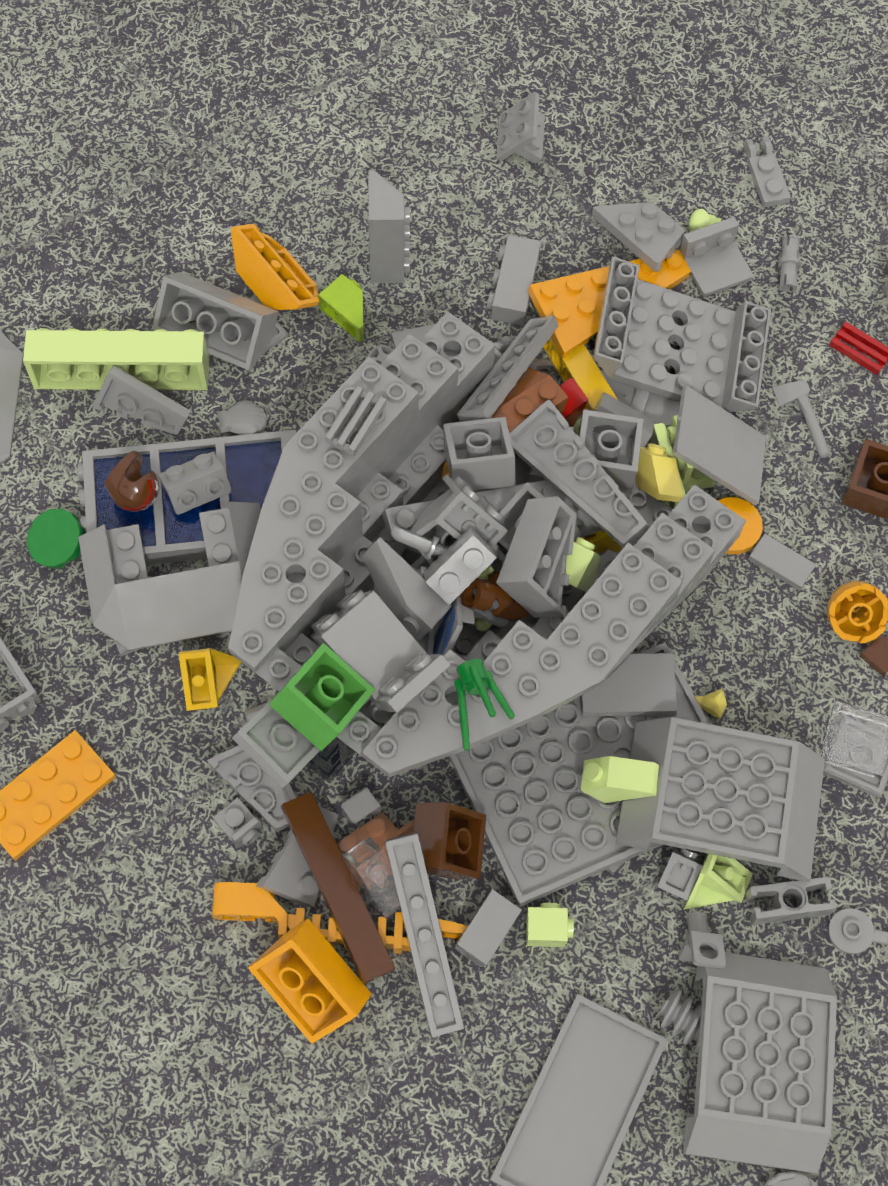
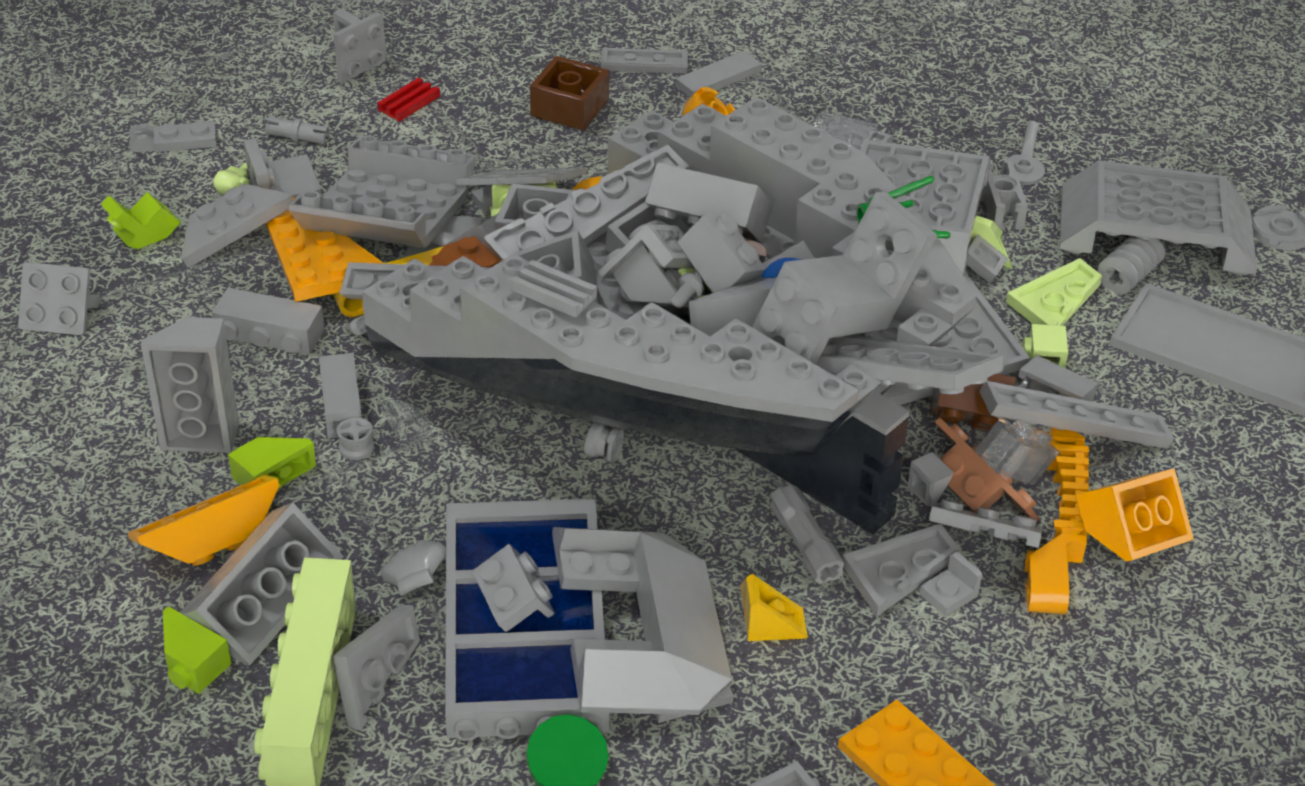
camera: 85 degrees left, 25 degrees down
reddish brown helmet [104,450,159,512] -> none
bright green brick [269,643,376,751] -> none
reddish brown tile [281,792,395,984] -> none
light grey bracket [678,912,726,969] -> none
light grey piece [772,380,831,458] -> none
none -> lime brick [101,192,181,249]
none -> lime slope [163,606,231,694]
none -> yellowish green wing [1006,258,1102,326]

